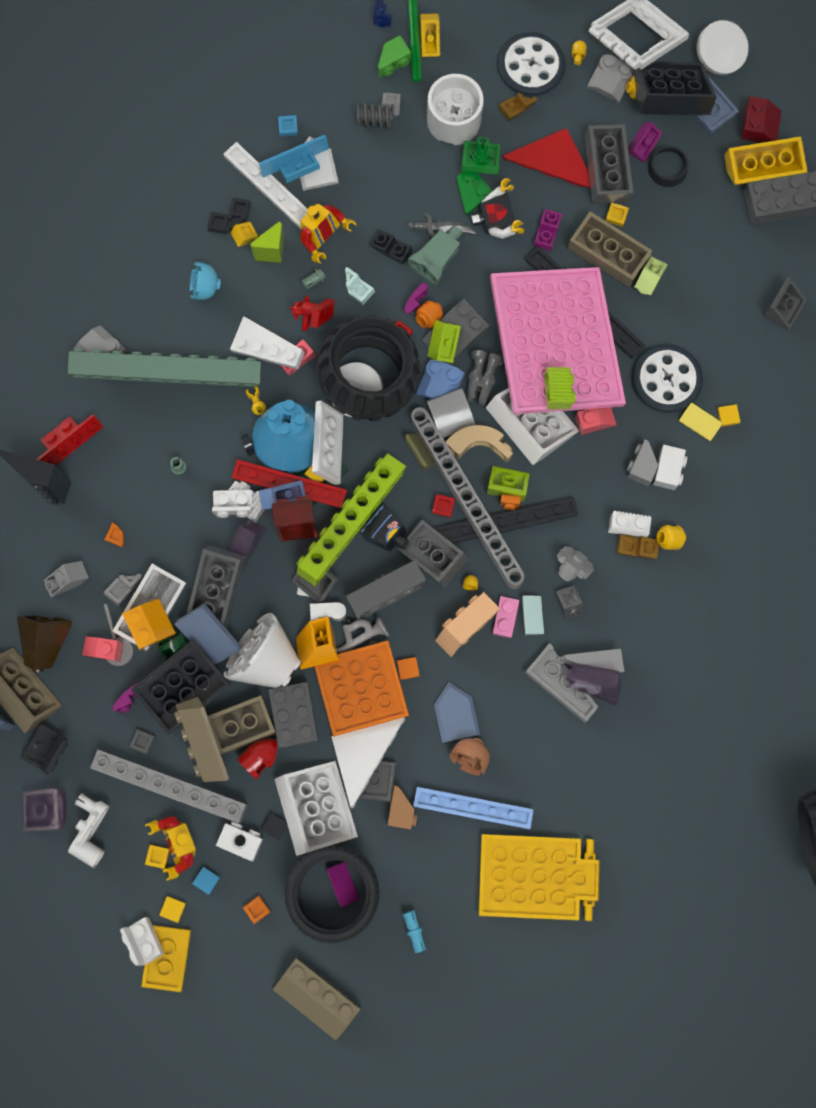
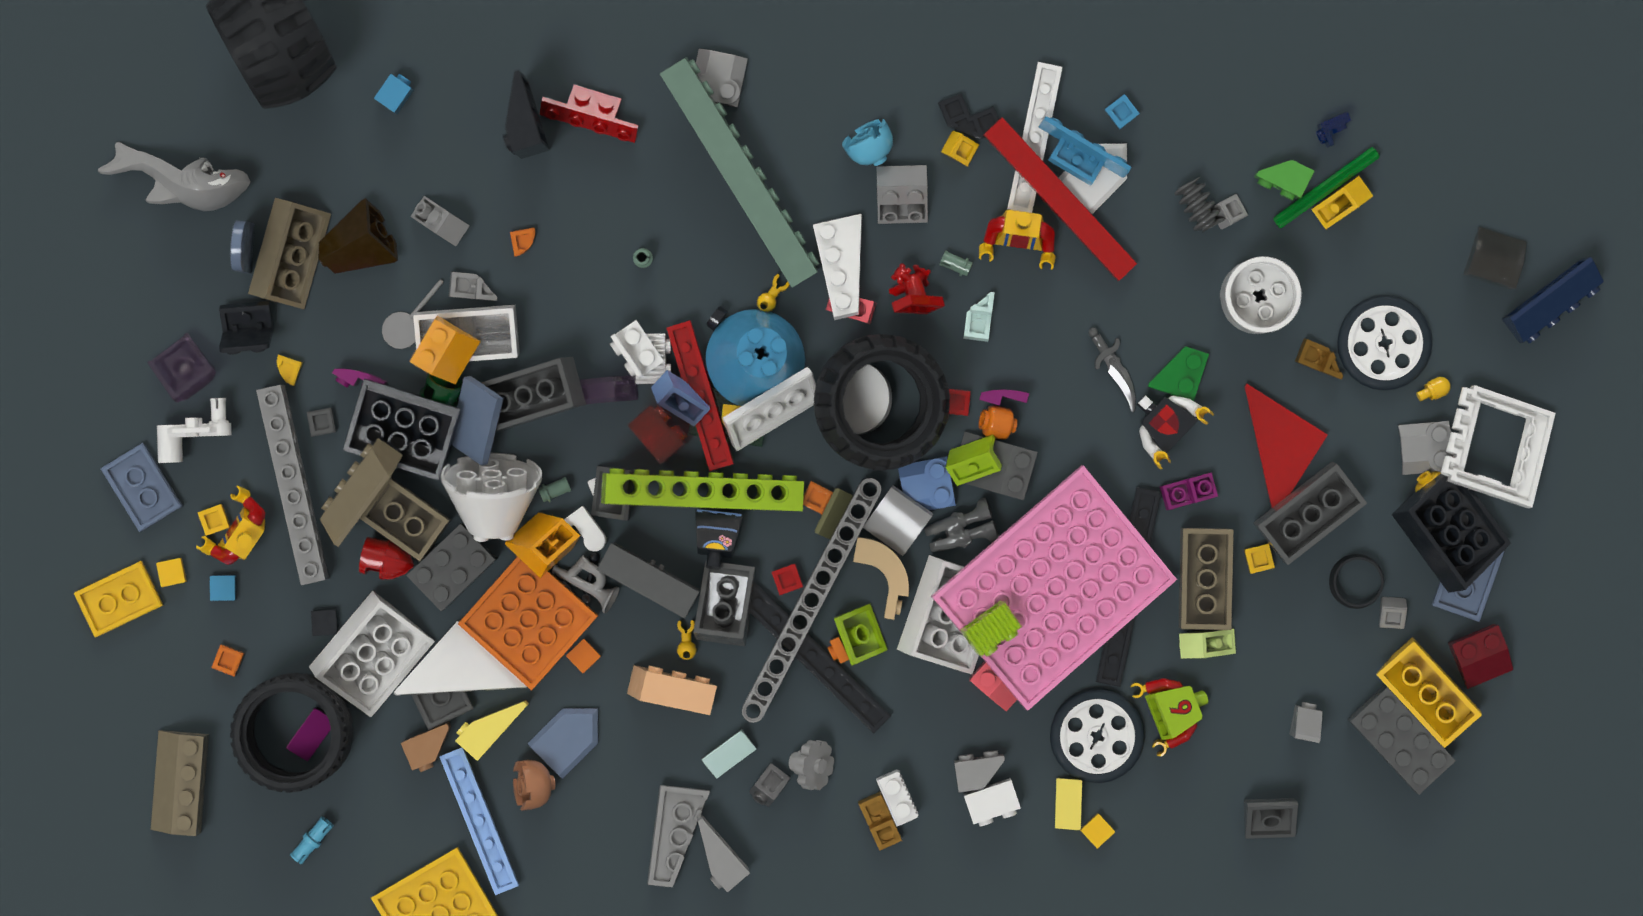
camera: 55 degrees right, 10 degrees up
coral slope [82,636,124,661] -> none
white bracket [120,917,165,966] -> none
white brick [216,821,264,862] -> none
lime slope [250,221,284,263] -> none
black slope [370,229,413,265] -> none
sand green piece [408,226,462,286] -> none
green plate [462,136,500,175] -> none
yellow hinge [463,575,478,591] -> none
bright pink plate [493,596,519,638] -> none
clear purple slope [566,662,621,705] -> none
magenta slope [628,121,663,162] -> none
yellow head [656,525,686,550] -> none
white piece [697,20,748,75] -> none
none -> sand blue tile [101,443,183,532]
none -> yellow tile [277,354,302,386]
none -> light yellow slope [456,700,529,761]
none -> sand green pin [538,477,571,502]
none -> yellow arm [677,620,697,660]
none -> orange tile [803,481,833,514]
none -> light grey slope [877,165,928,224]
none -> red tile [983,117,1137,281]
none -> lime torso [1130,678,1208,756]
none -> light grey slope [1289,702,1322,743]
none -> light grey slope [1379,597,1407,629]

